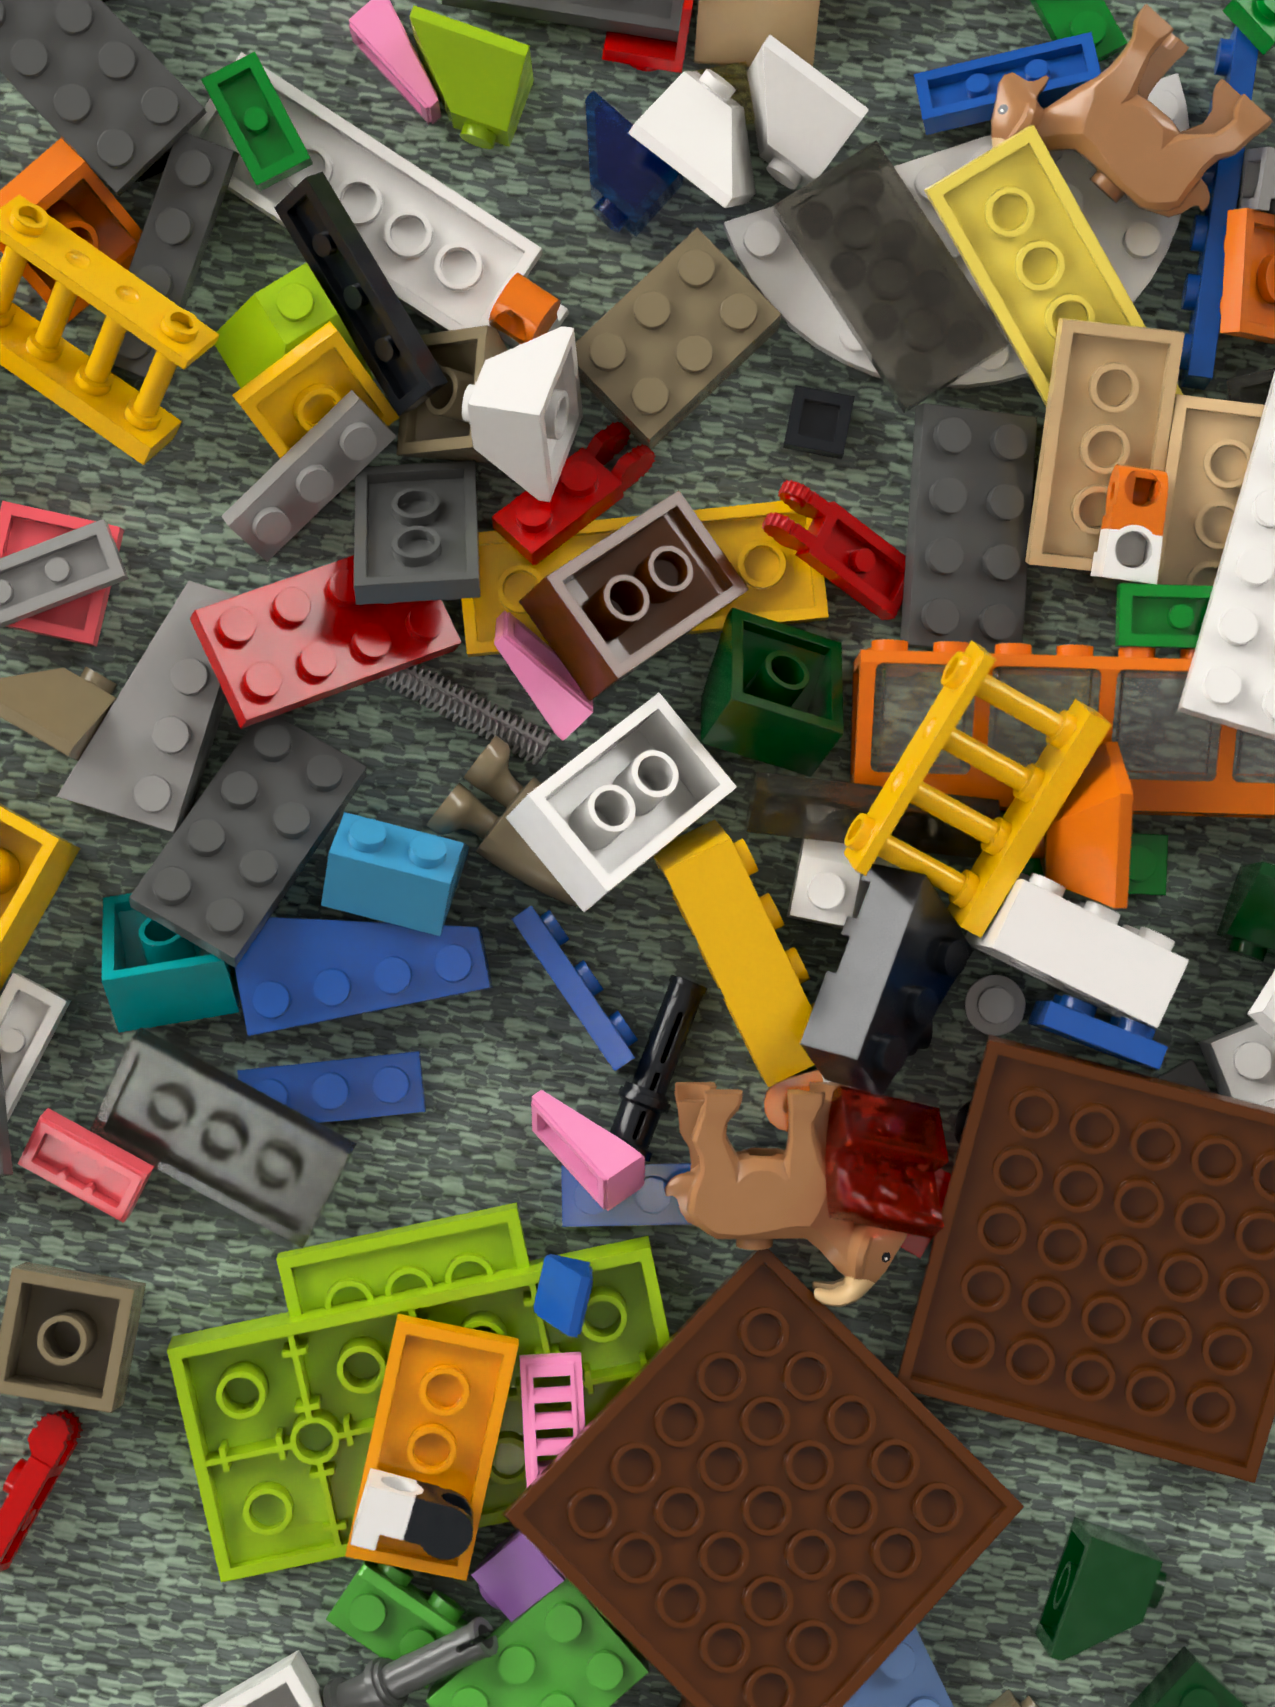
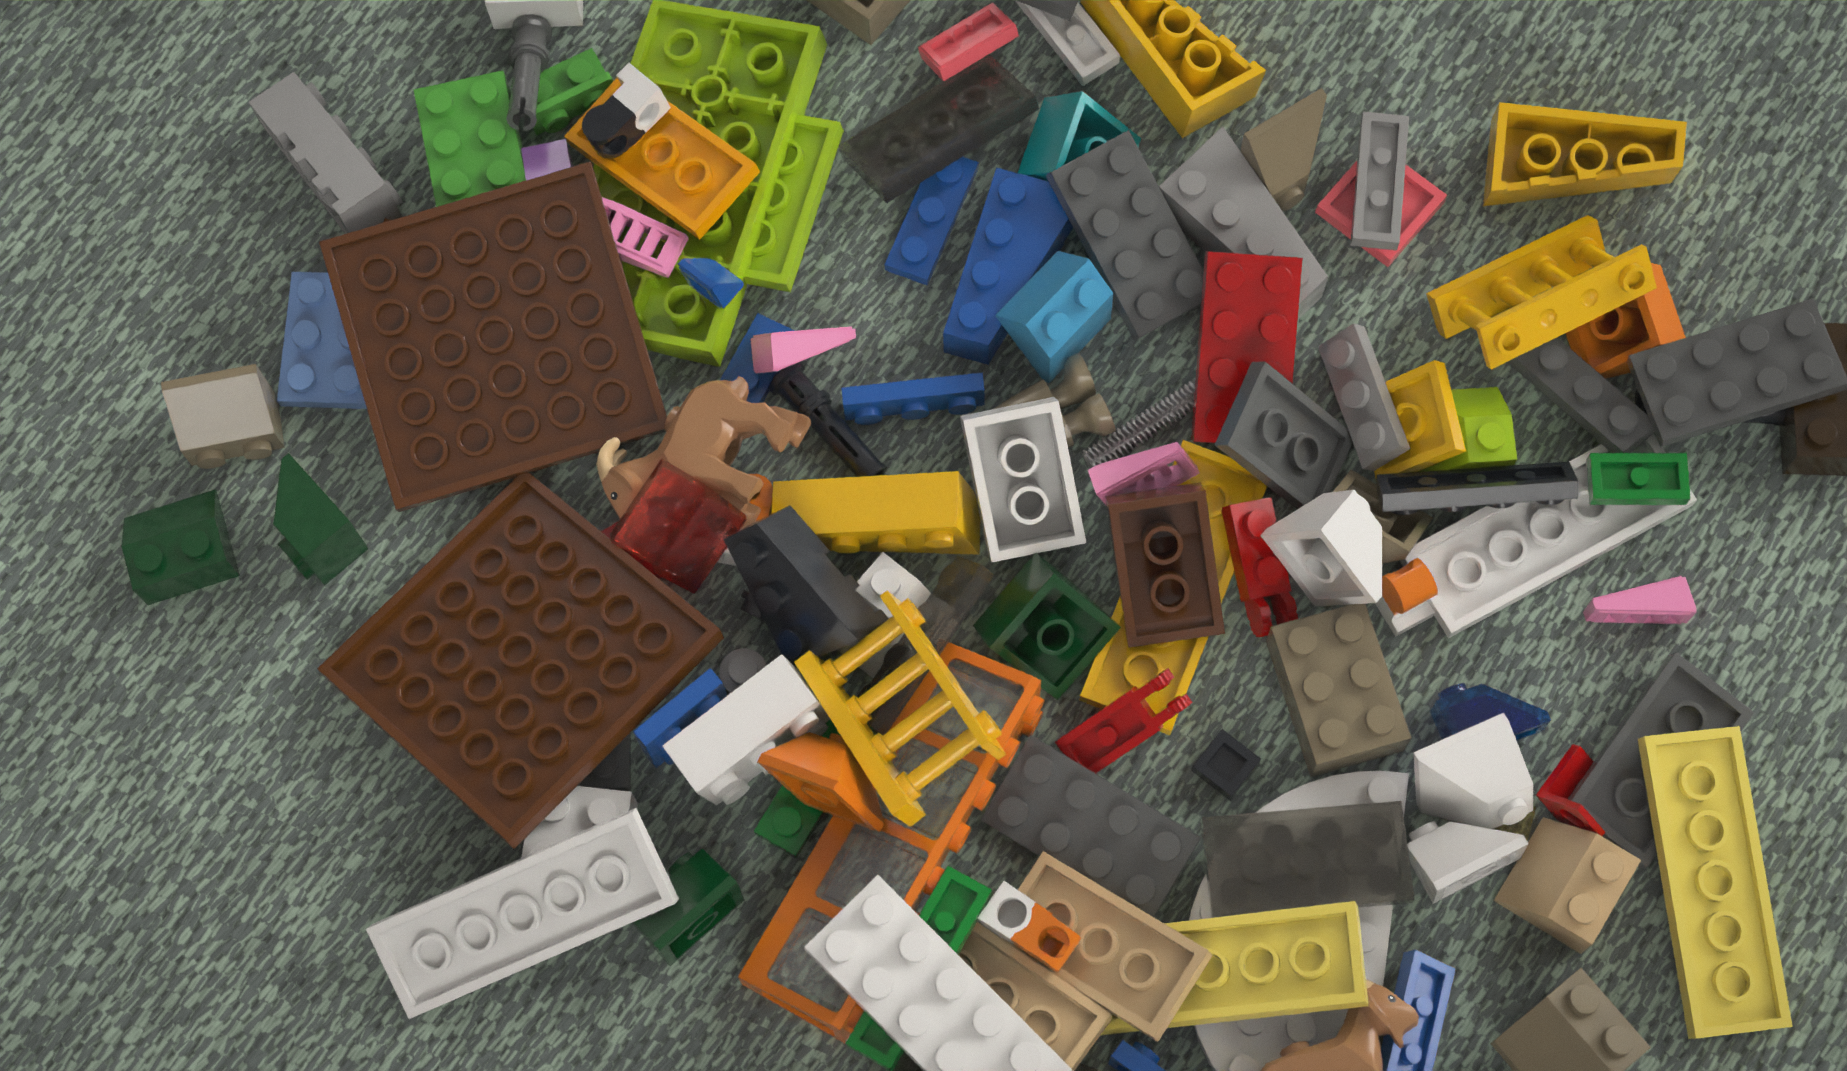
camera: 120 degrees right, 15 degrees down
lime slope [409,5,534,149] -> none

